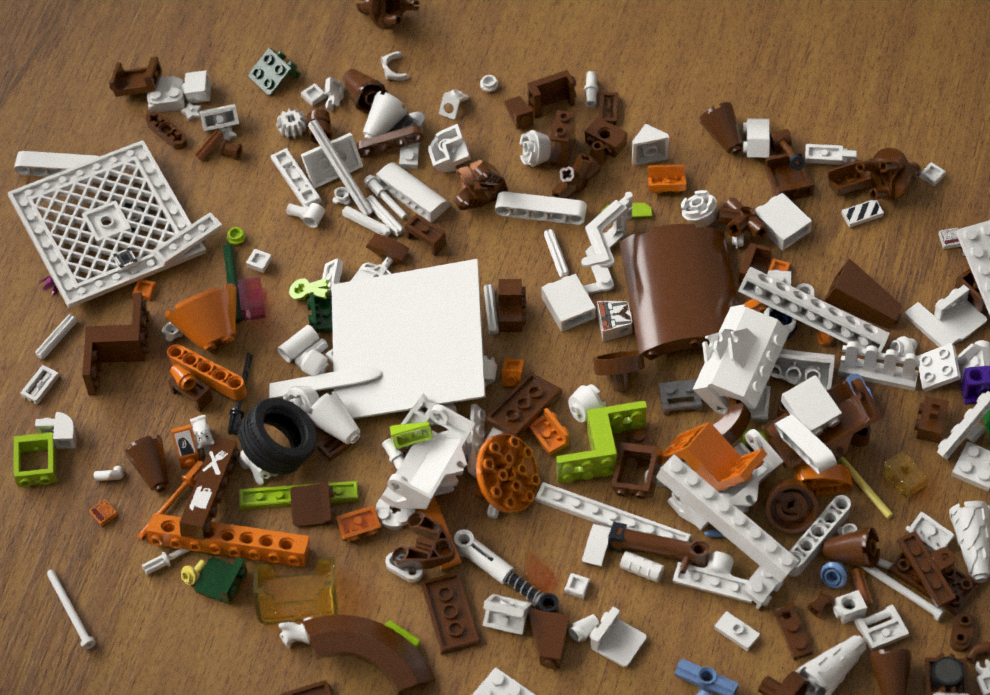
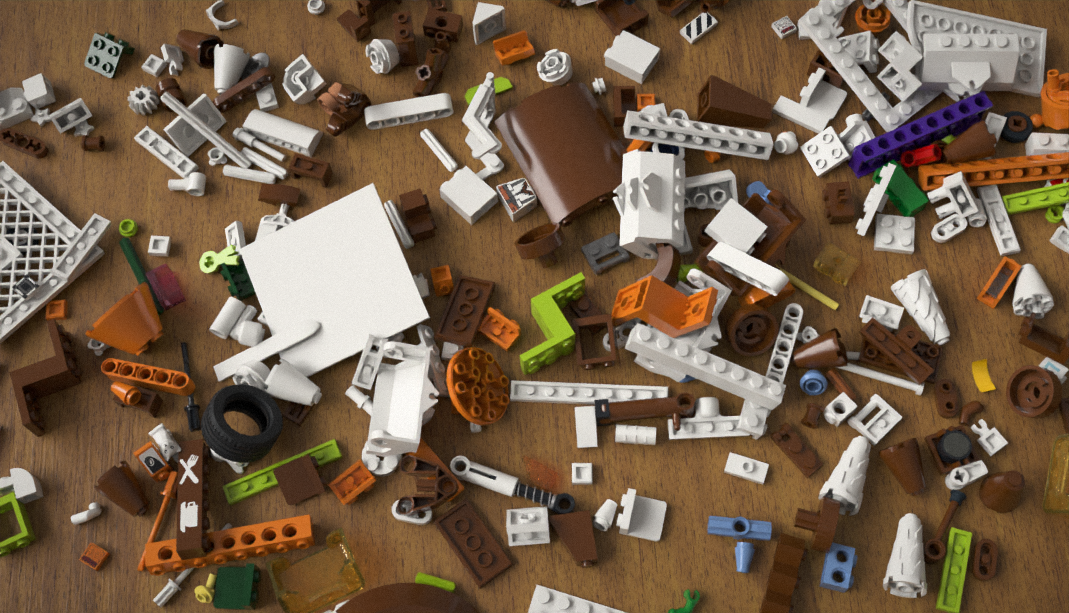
camera: 20 degrees left, 10 degrees up
dark orange axle [195,129,224,161] -> none
lime slope [390,422,434,449] -> none
white bracket [439,89,468,119] -> none
white cone [568,384,606,423] -> none
reddish brown piece [717,197,769,240] -> none
white fence [838,342,921,391] -> none

